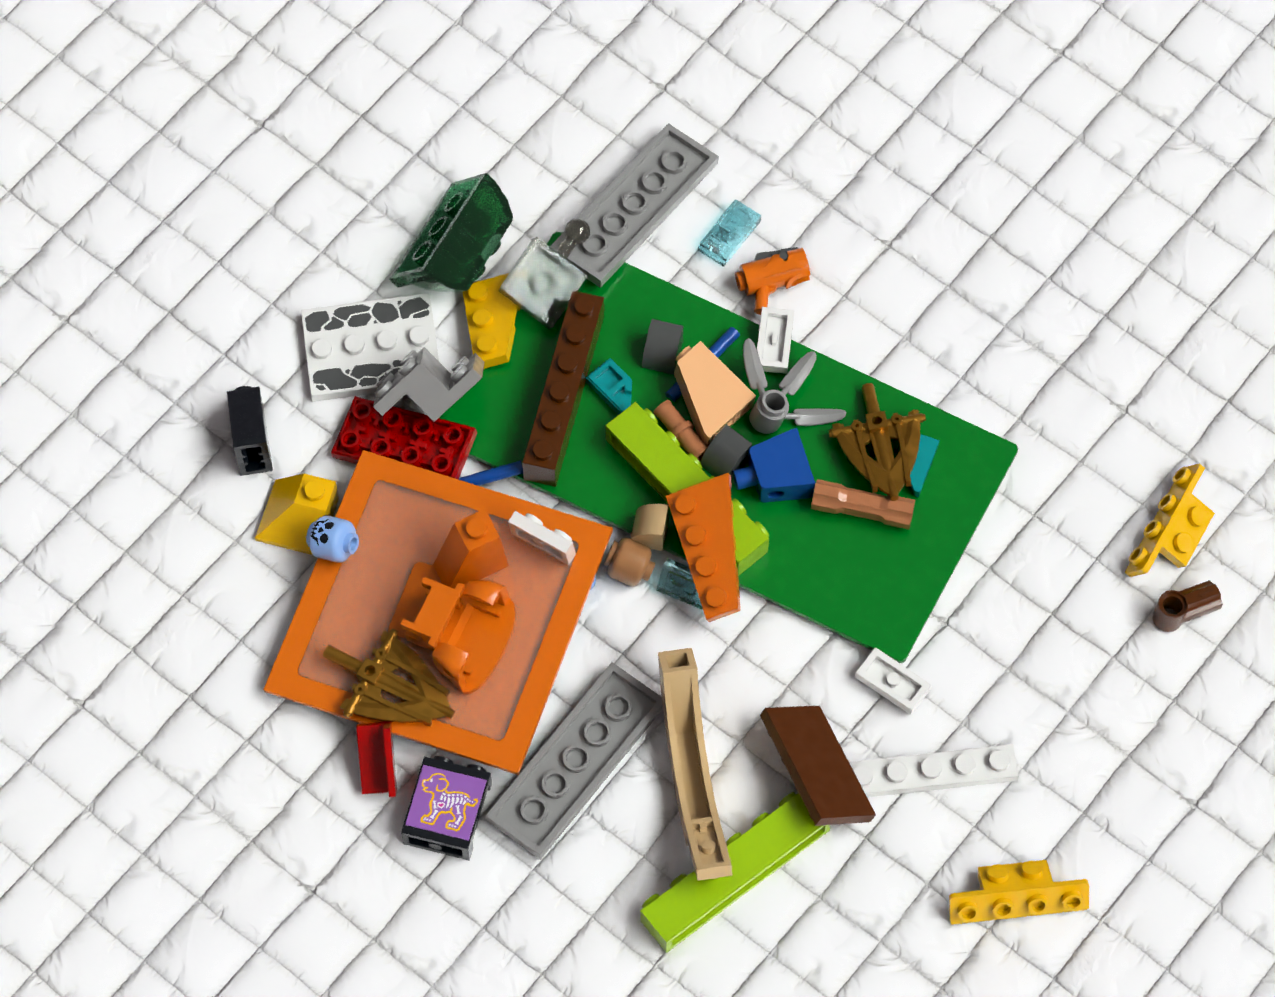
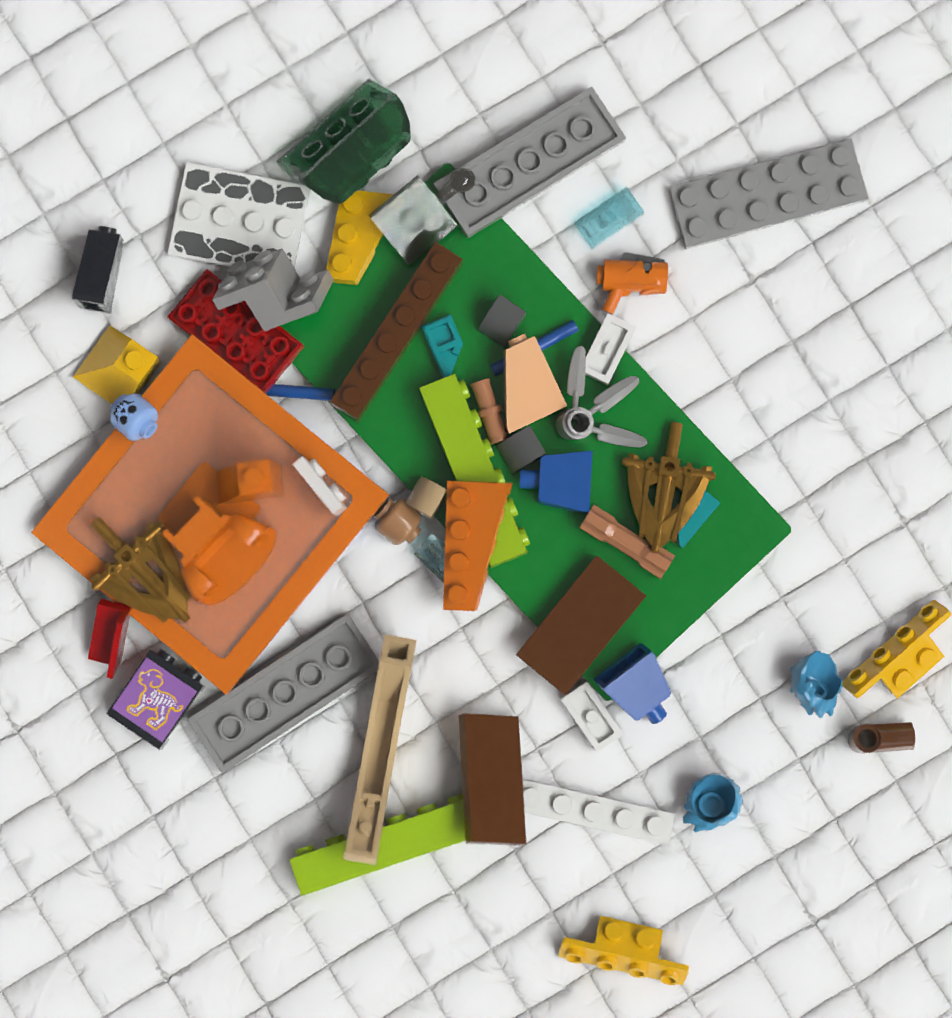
camera: 15 degrees right, 20 degrees up
none -> reddish brown tile [516,556,646,695]
none -> torso [593,643,671,724]
none -> light grey plate [669,139,869,249]
none -> dark azure hair [682,773,743,833]
none -> dark azure hair [790,651,843,718]

